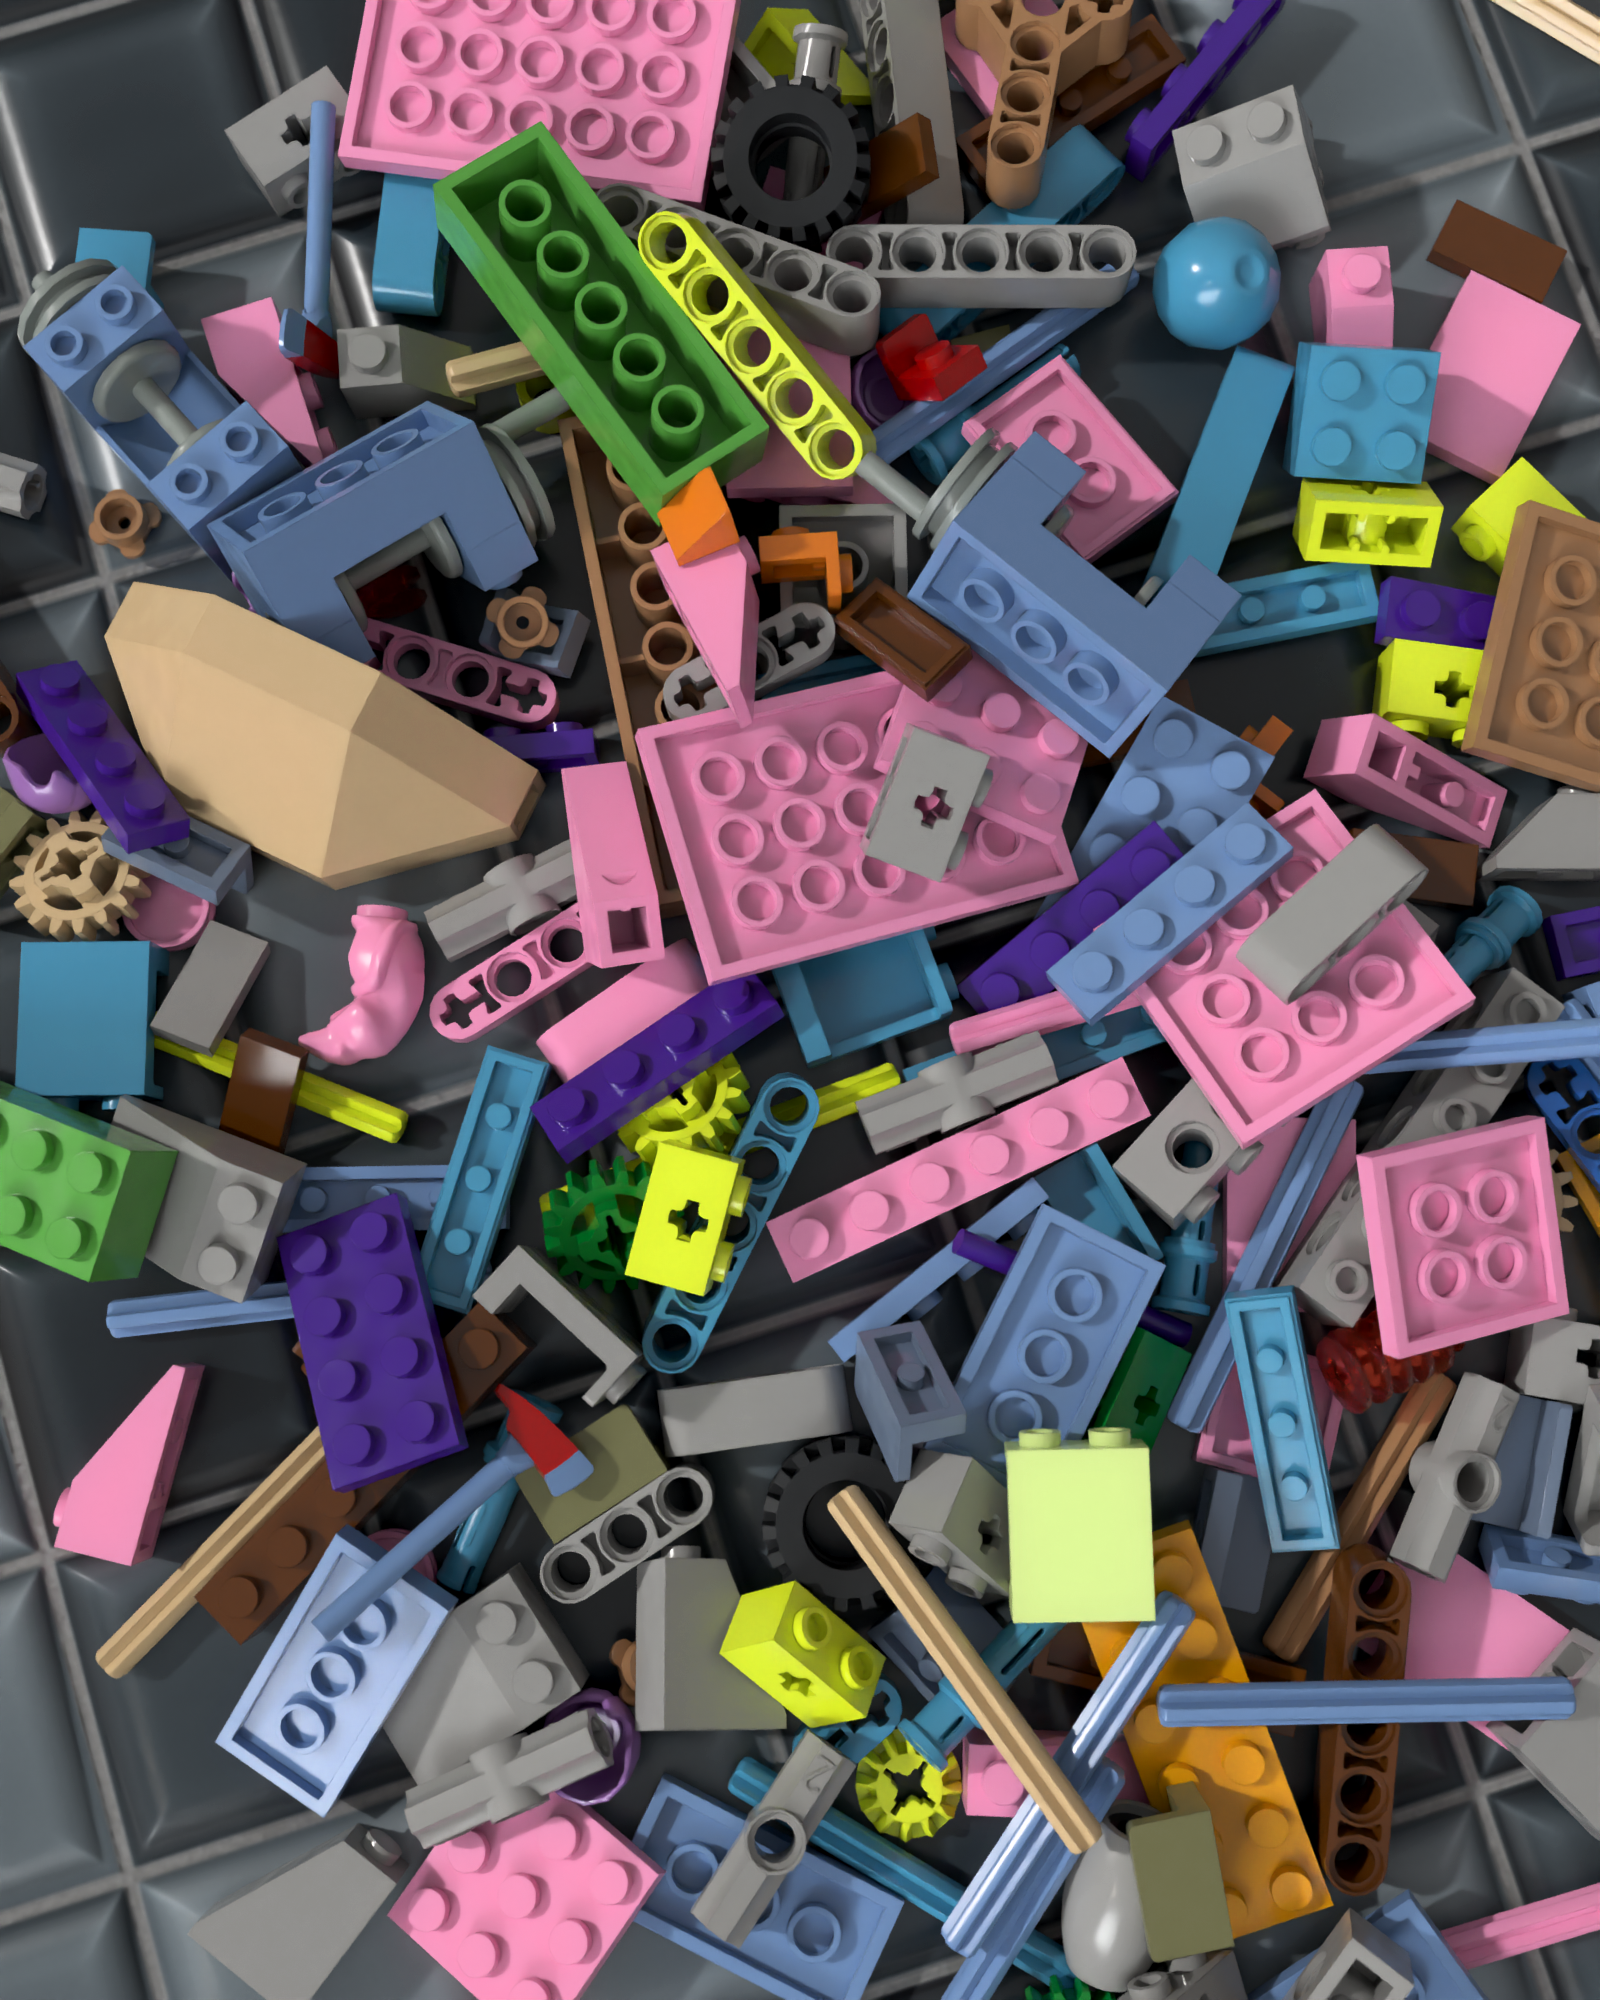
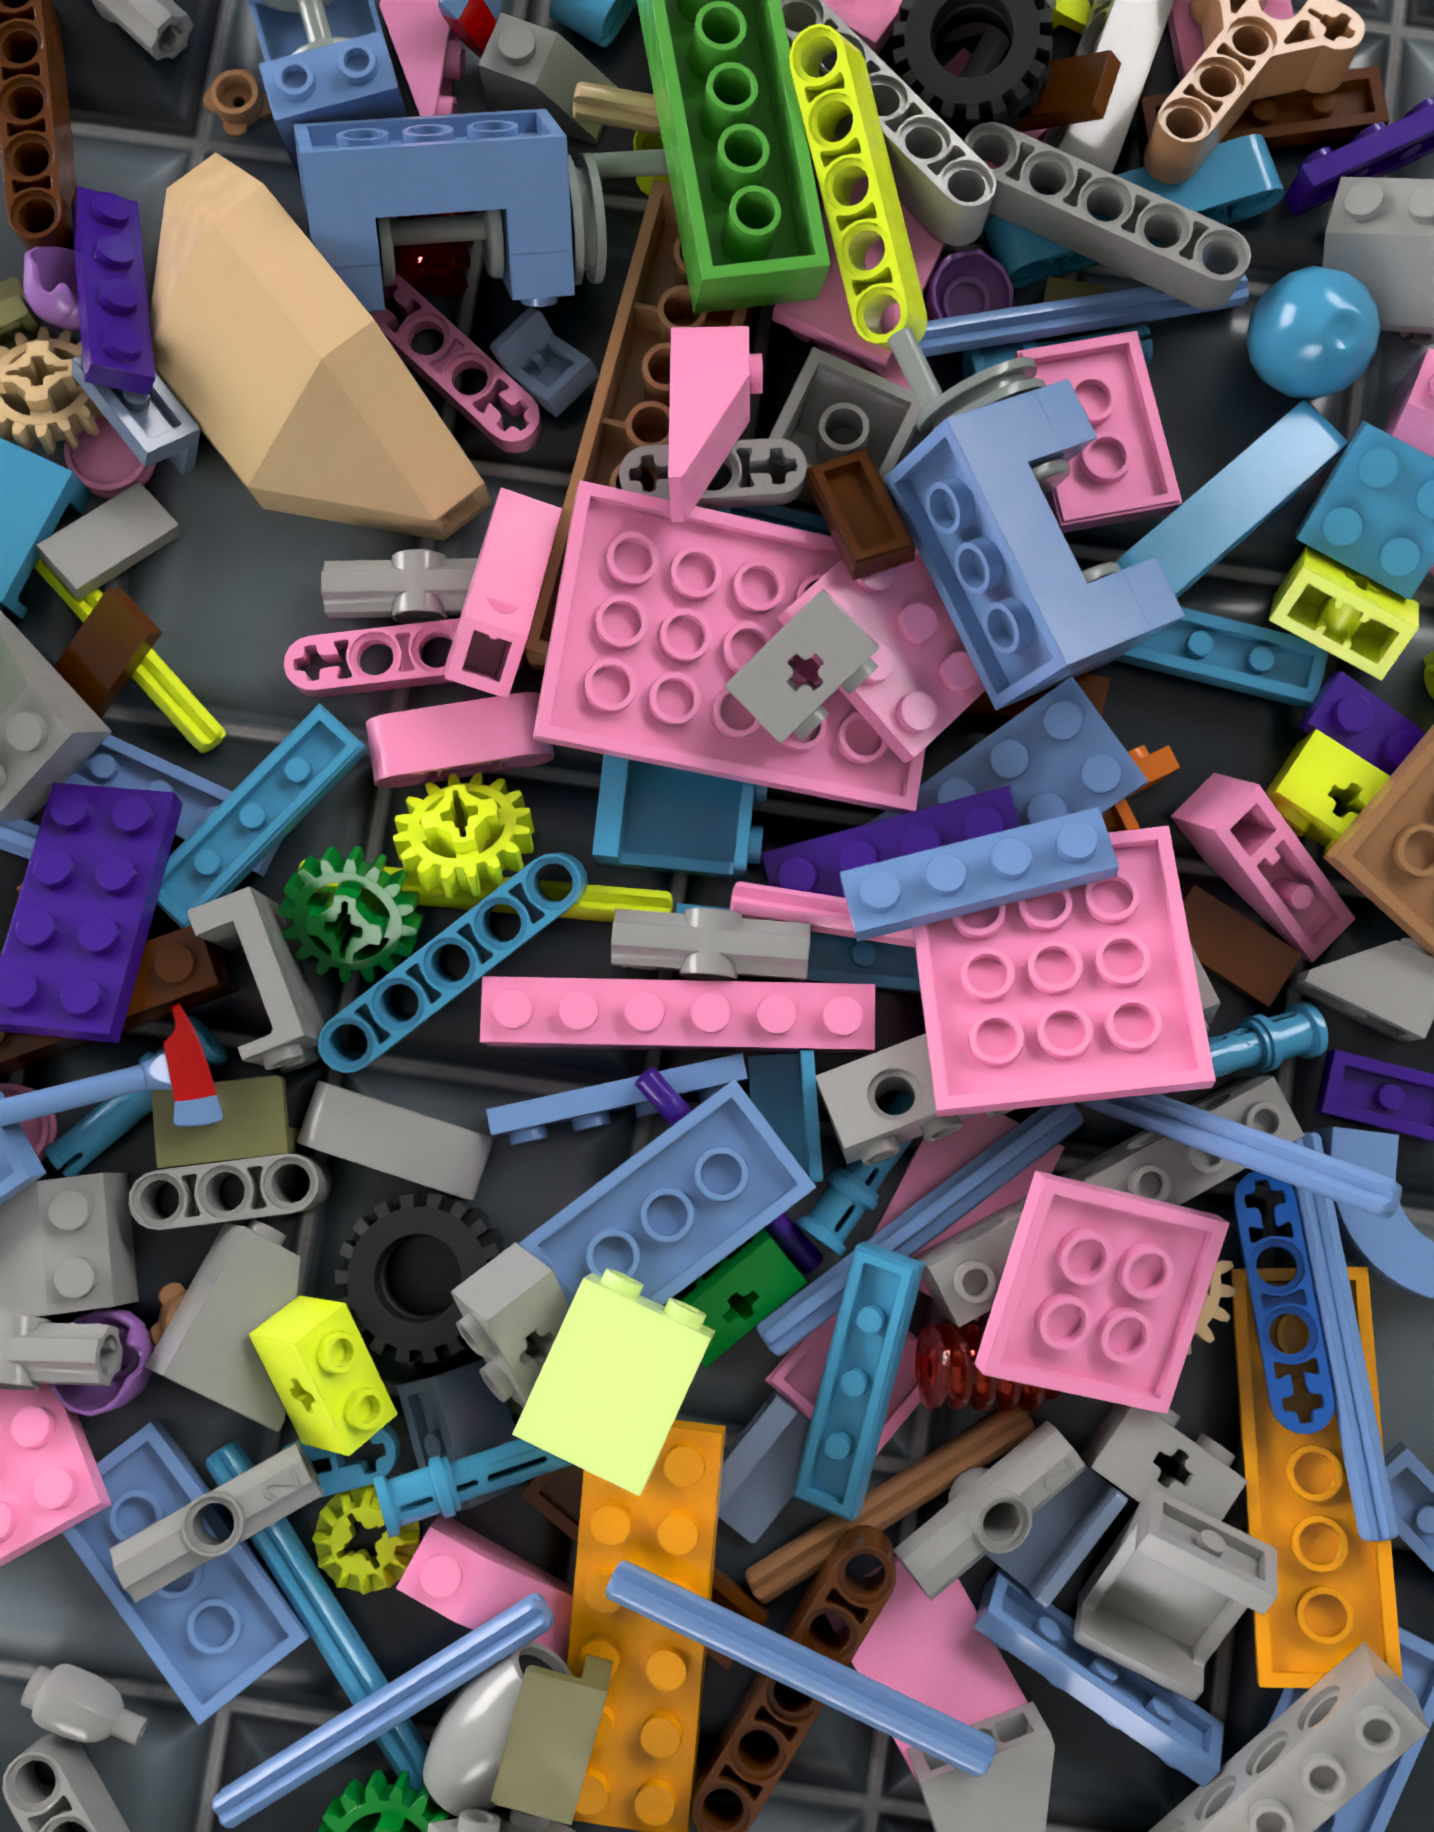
camera: 25 degrees right, 0 degrees up
bright pink animal [298,905,425,1066] -> none
dark purple plate [483,722,601,774] -> none
medium nougat plate [486,586,559,659] -> none
dark purple plate [530,974,784,1164] -> none
neon yellow brick [624,1139,752,1297] -> none
orange slope [657,466,740,566] -> none
orange bracket [758,526,853,614] -> none
tan axle [827,1485,1102,1855] -> none
sand blue panel [854,1320,967,1483] -> none
red bracket [876,314,988,401] -> none
medium blue axle [941,1590,1196,1958] -> none
light grey beam [1236,824,1429,1005] -> none

